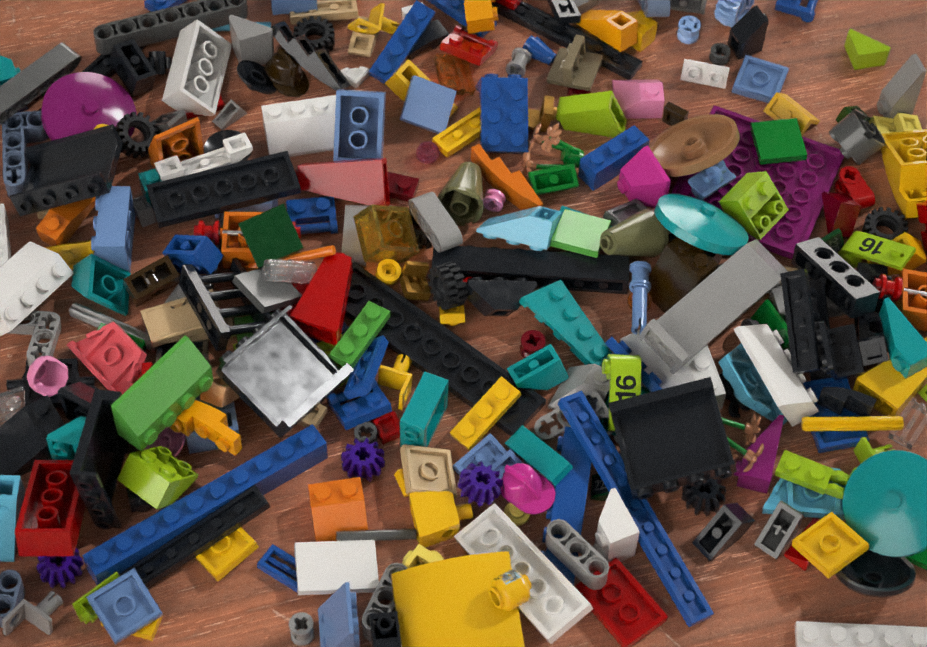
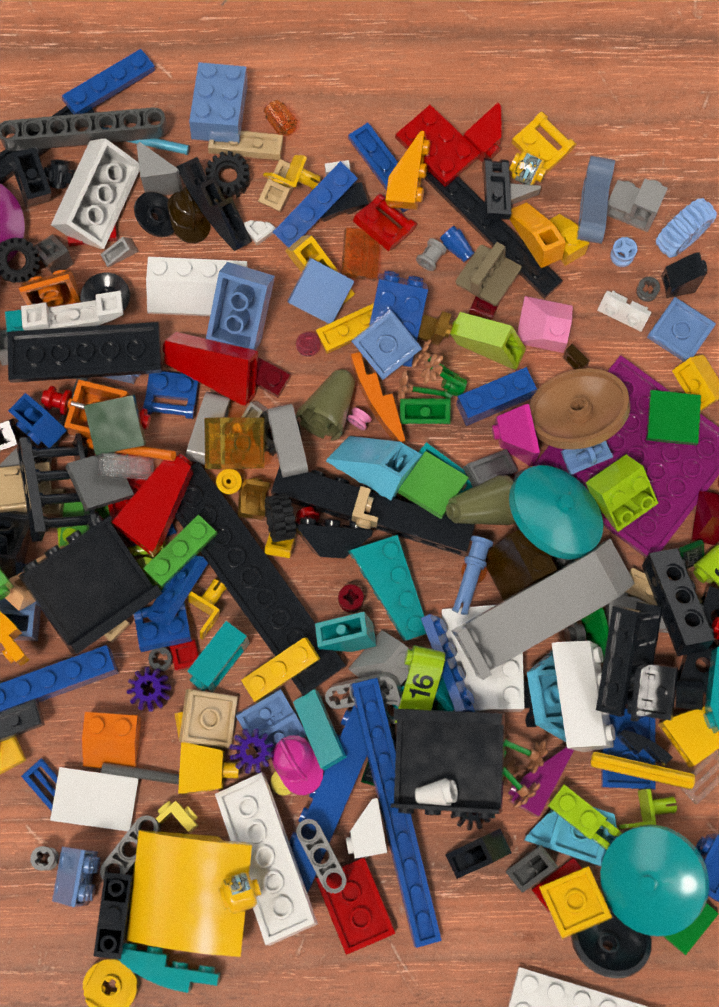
camera: 15 degrees right, 20 degrees up
none -> medium blue tile [352,309,422,380]
none -> tan bracket [352,486,378,529]
none -> white cone [415,778,458,806]

